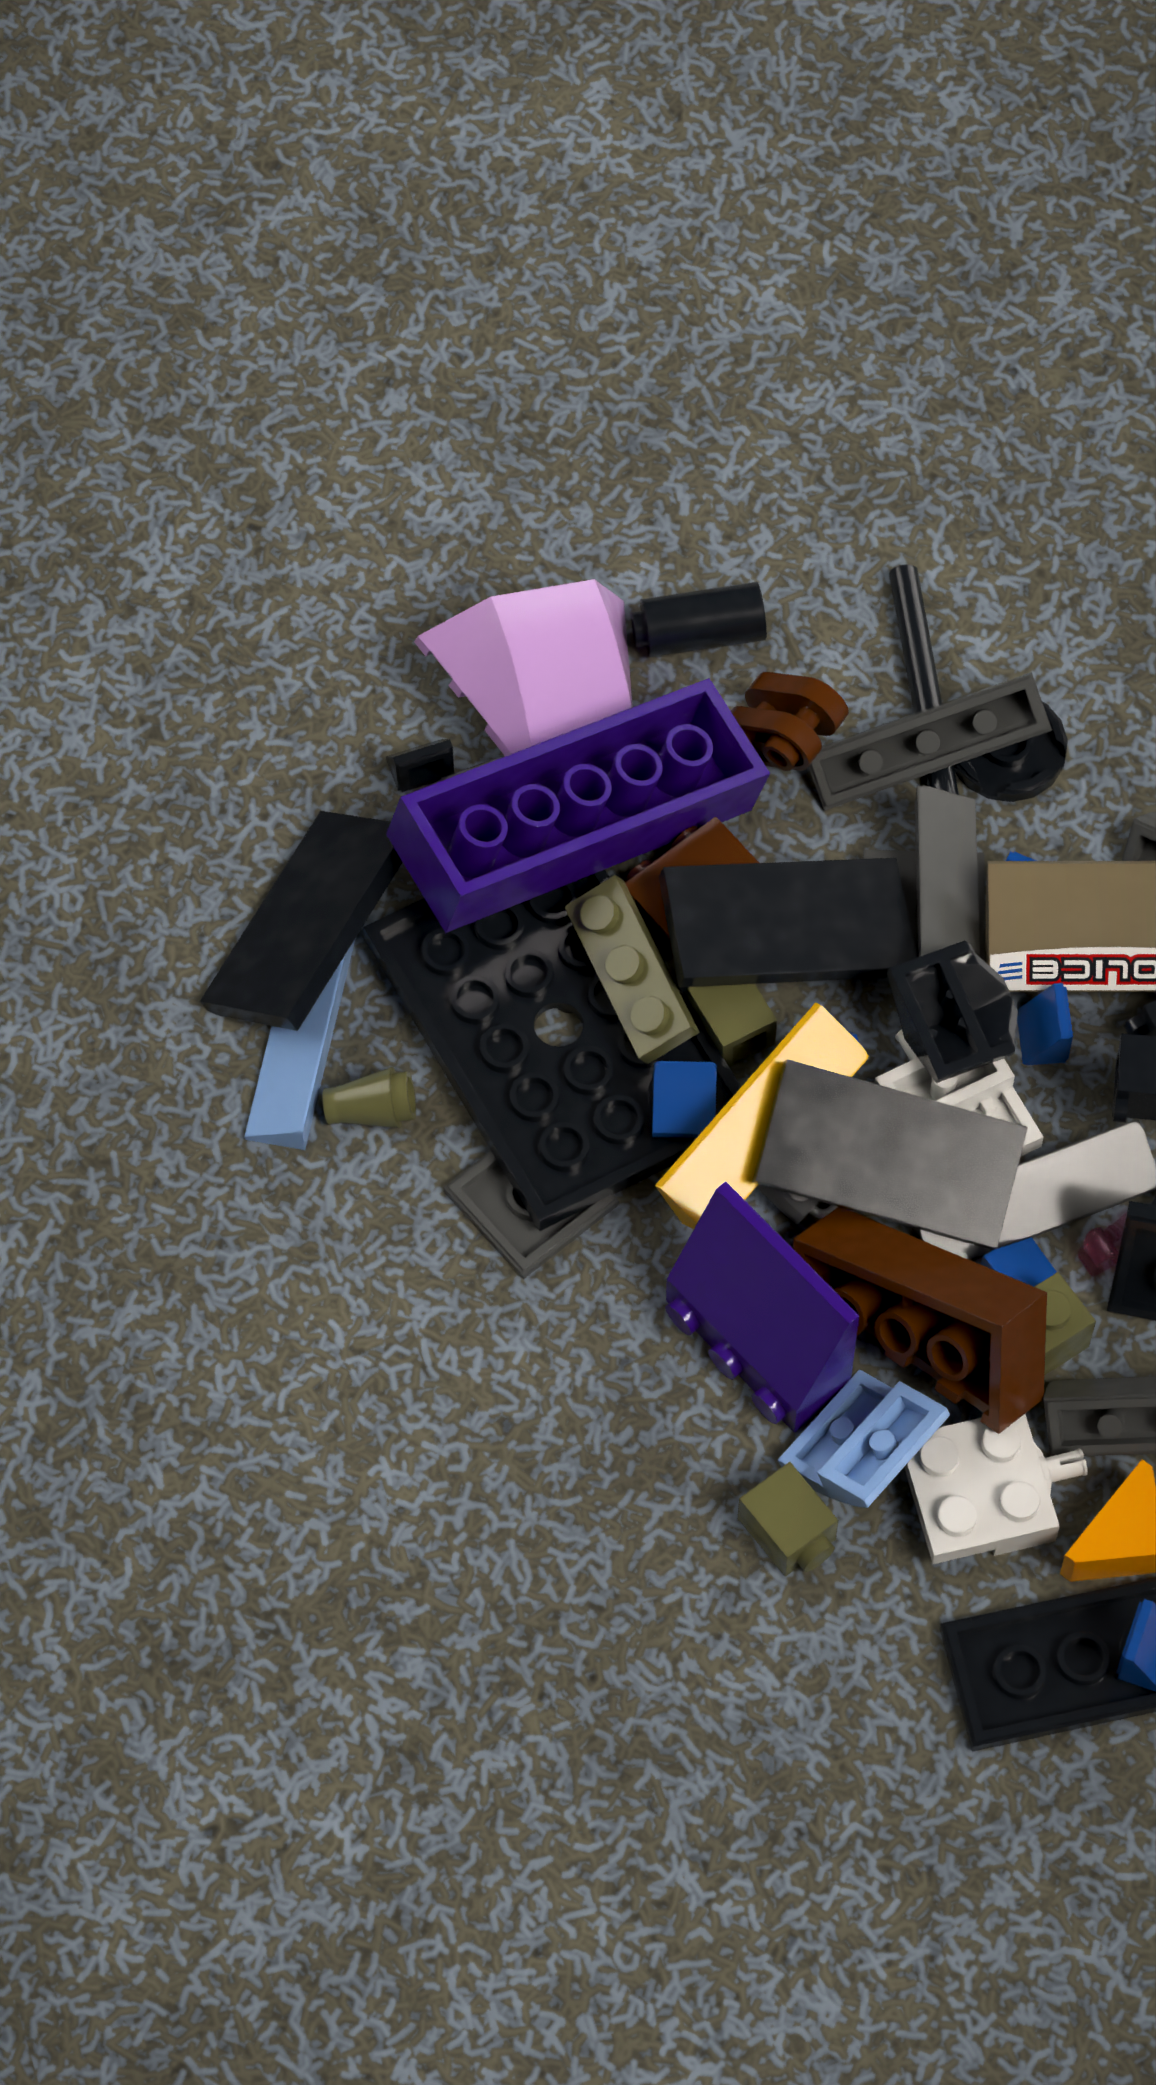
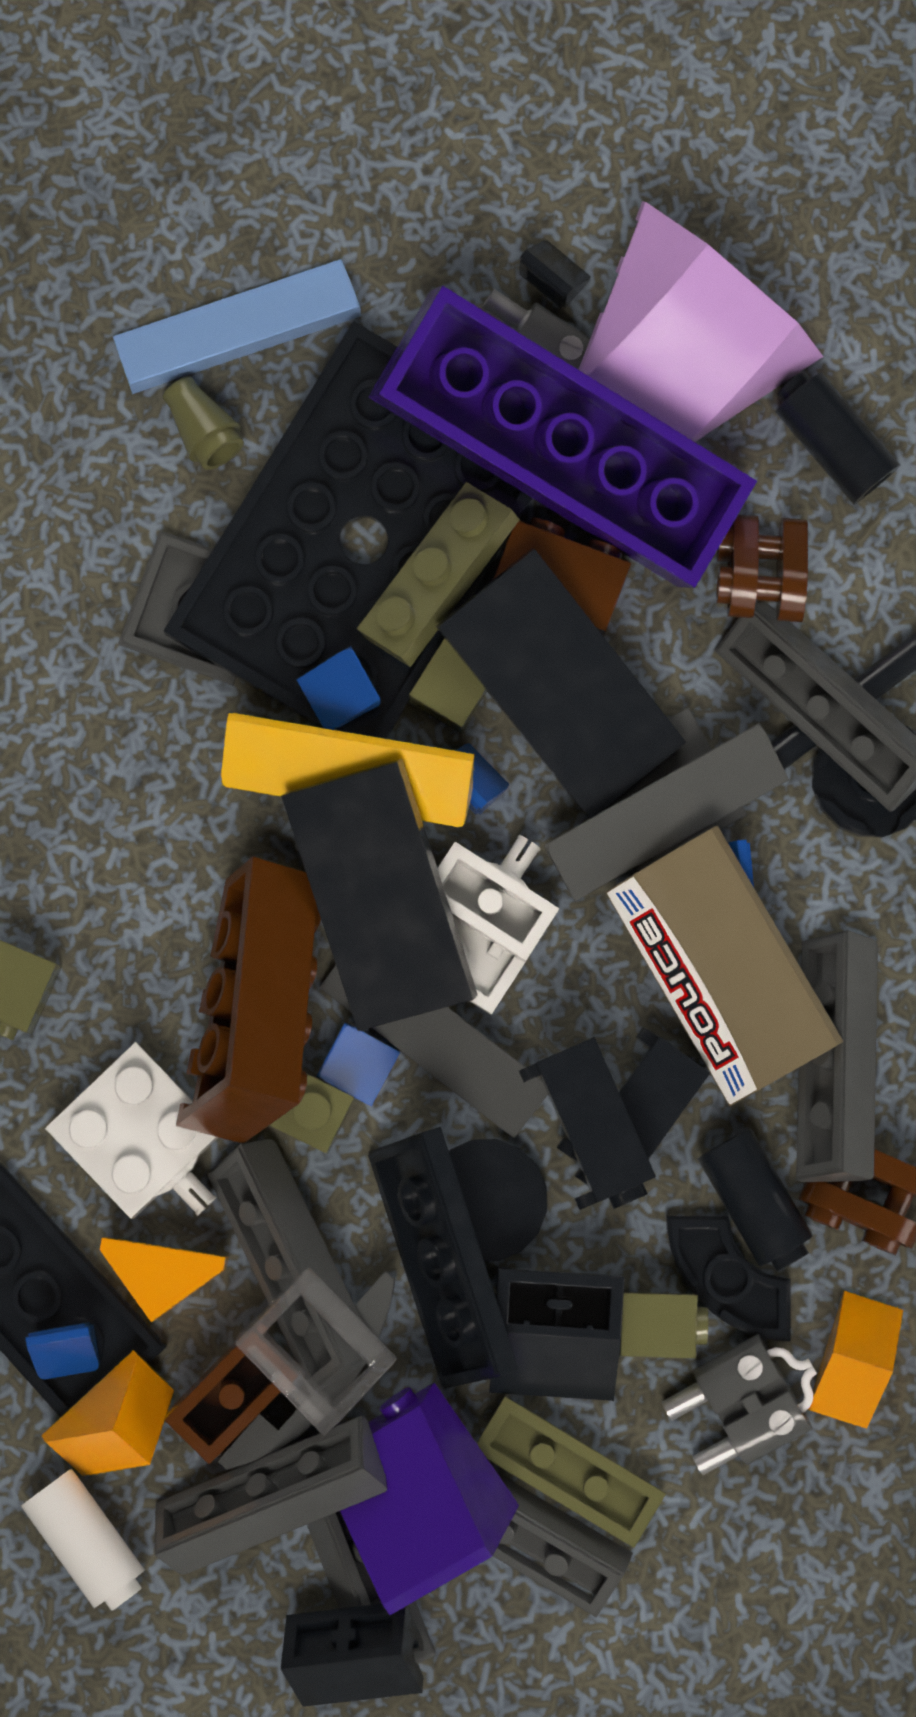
camera: 55 degrees right, 20 degrees up
black tile [200,811,403,1031] -> none
dark purple slope [665,1181,859,1433] -> none
light blue slope [778,1369,950,1508] -> none
black slope [887,940,1018,1083] -> none
blue slope [1017,983,1073,1065] -> none
clear pink hand [1078,1212,1127,1277] -> none

